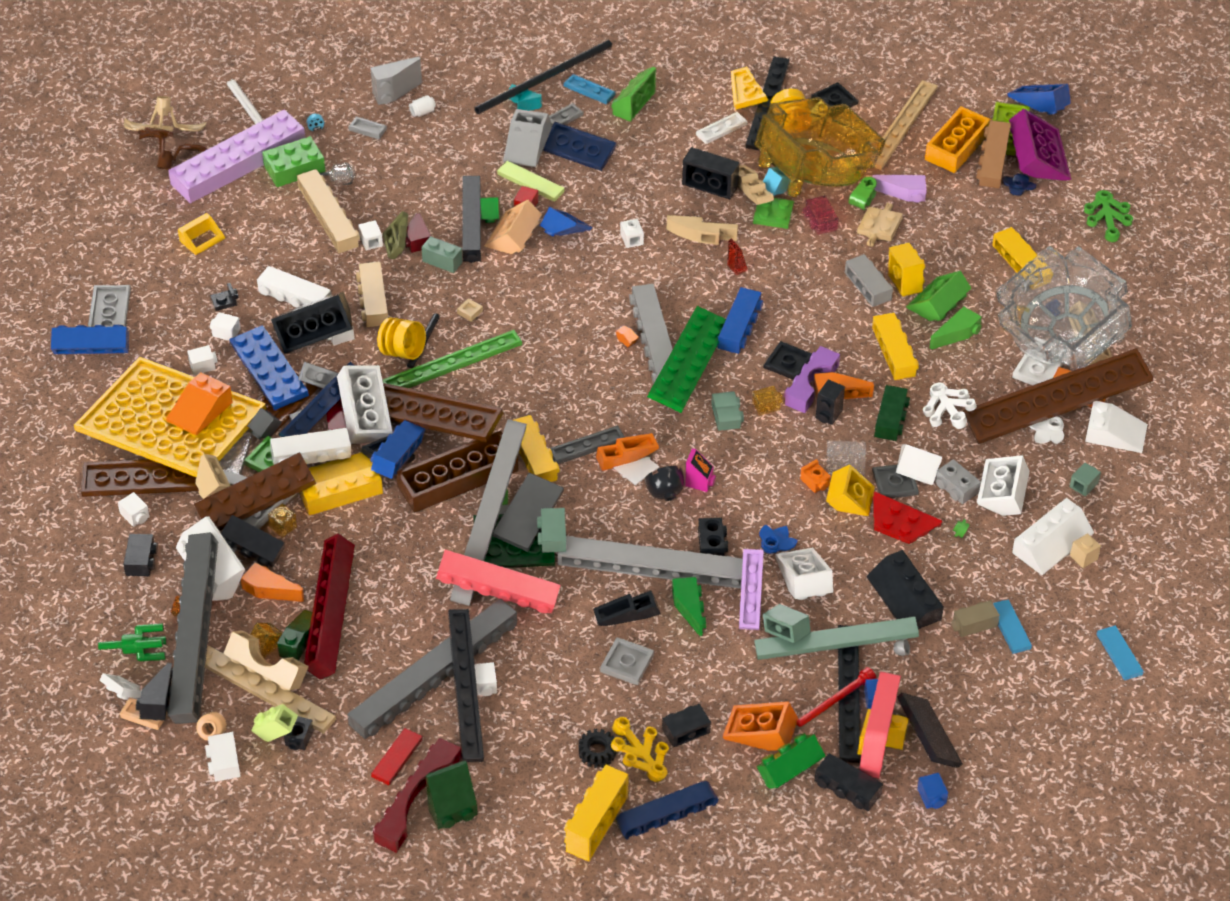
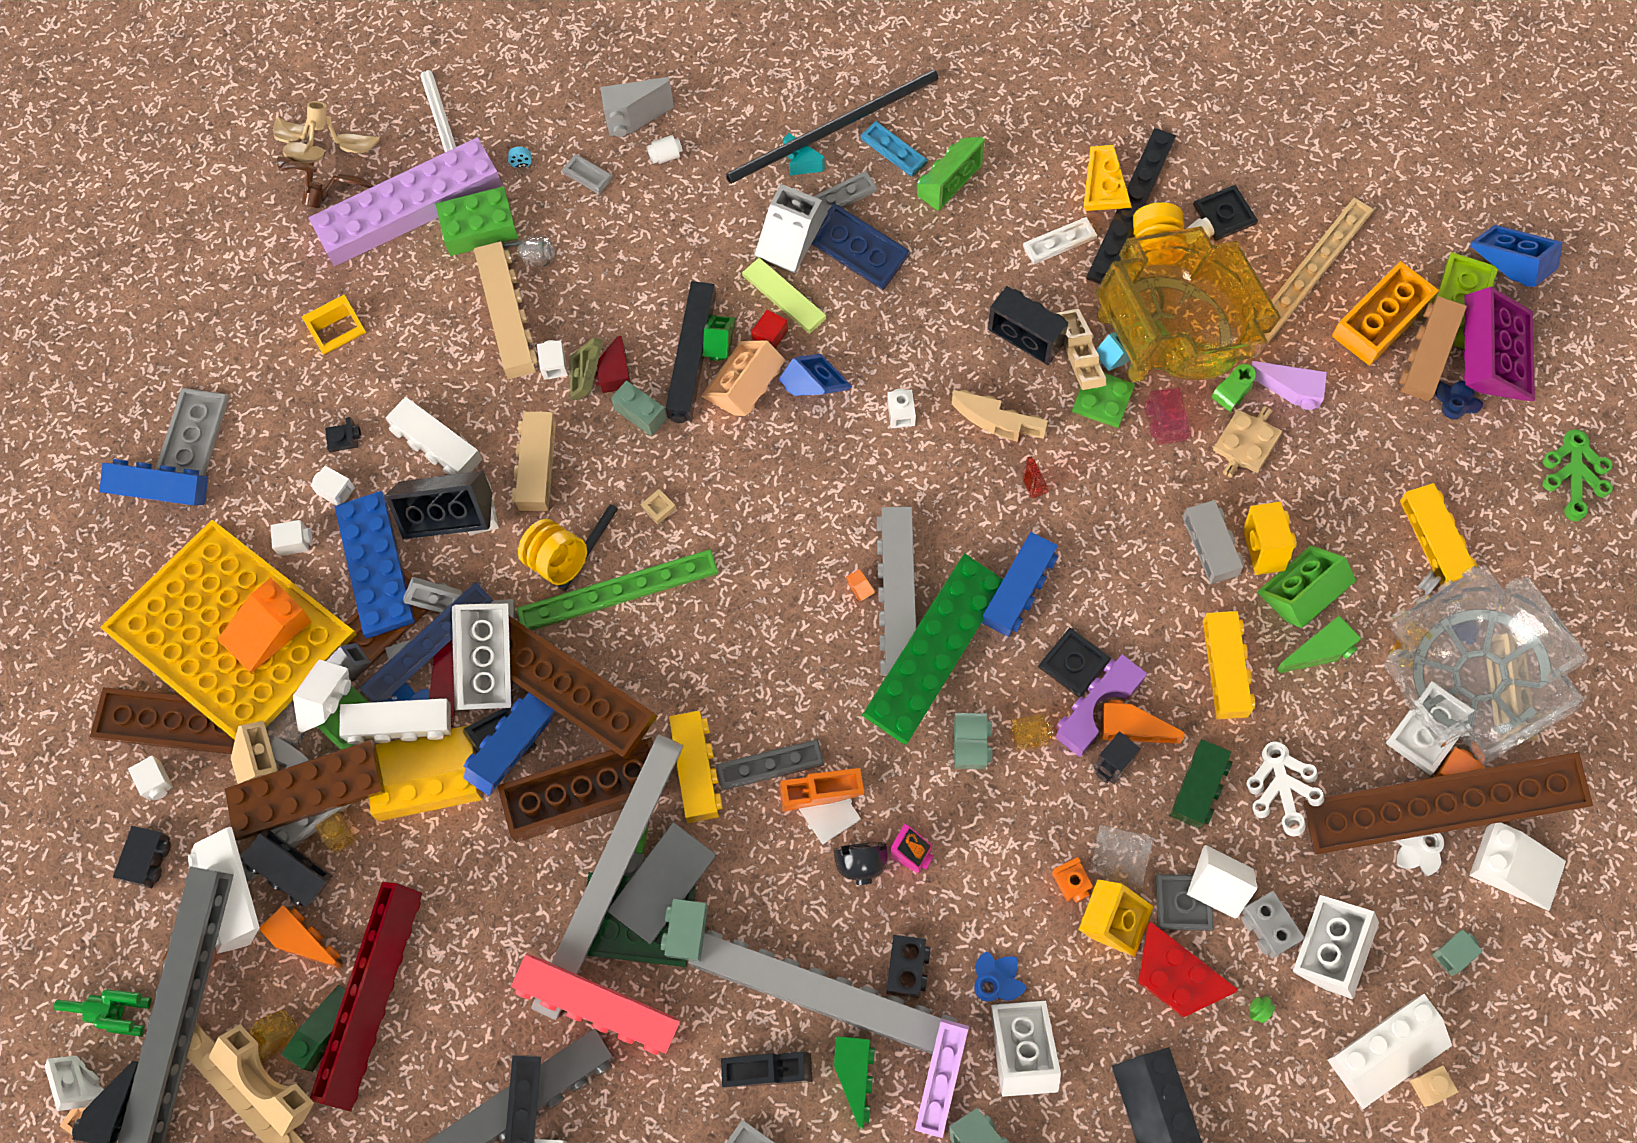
camera: 15 degrees right, 20 degrees up
none -> white slope [293,660,351,732]

